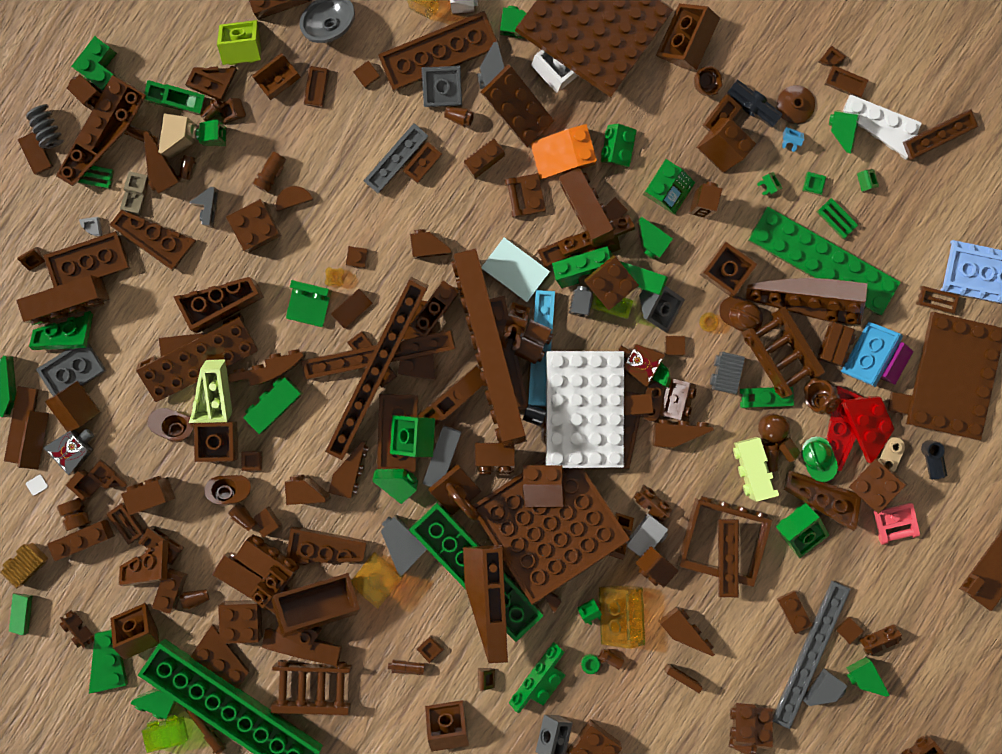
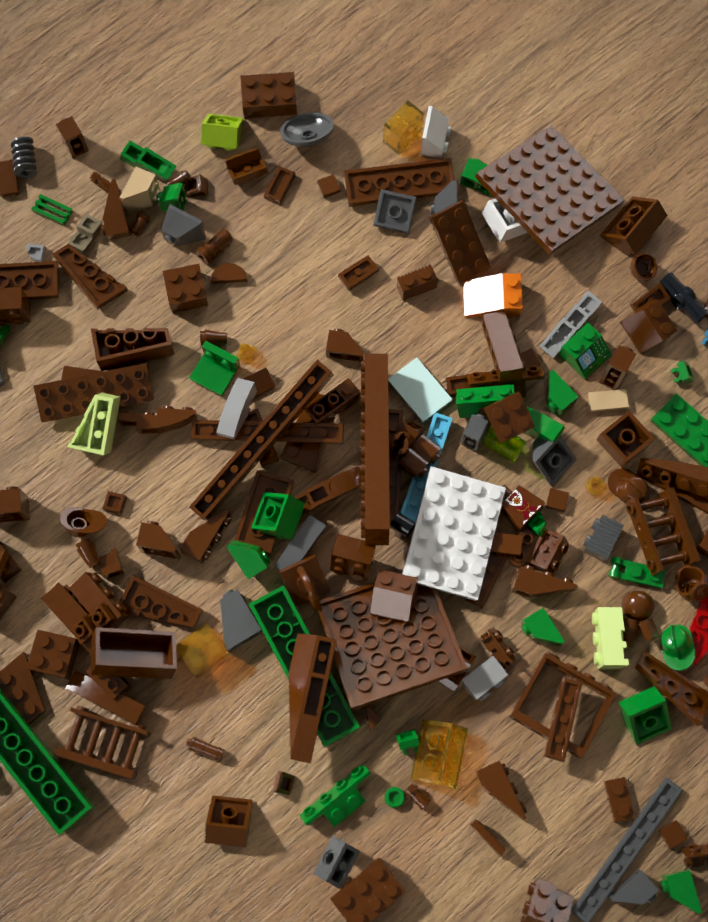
camera: 15 degrees right, 15 degrees down
reddish brown wedge [56,75,147,186] -> none
green brick [71,36,117,91] -> none
reddish brown piece [147,408,194,443] -> none
reddish brown cone [179,589,210,610] -> none
reddish brown wing [185,66,237,101] -> none
dark grey slope [189,187,219,227] -> none
reddish brown brick [194,421,238,462] -> none
green brick [243,377,303,434] -> none
reddish brown plate [346,246,368,268] -> none
dark grey plate [363,123,429,194] -> none
reddish brown tile [416,635,444,663] -> none
reddish brown cone [444,107,474,128] -> none
reddish brown plate [505,173,546,218] -> none
green bracket [601,124,637,167] -> none
reddish brown brick [636,546,679,588] -> none
none -> dark grey slope [161,205,206,246]
none -> reddish brown cone [200,329,227,346]
none -> light grey slope [216,378,257,439]
none -> green slope [521,608,565,646]
none -> light grey slope [539,291,603,358]
none -> tan tile [588,389,629,412]

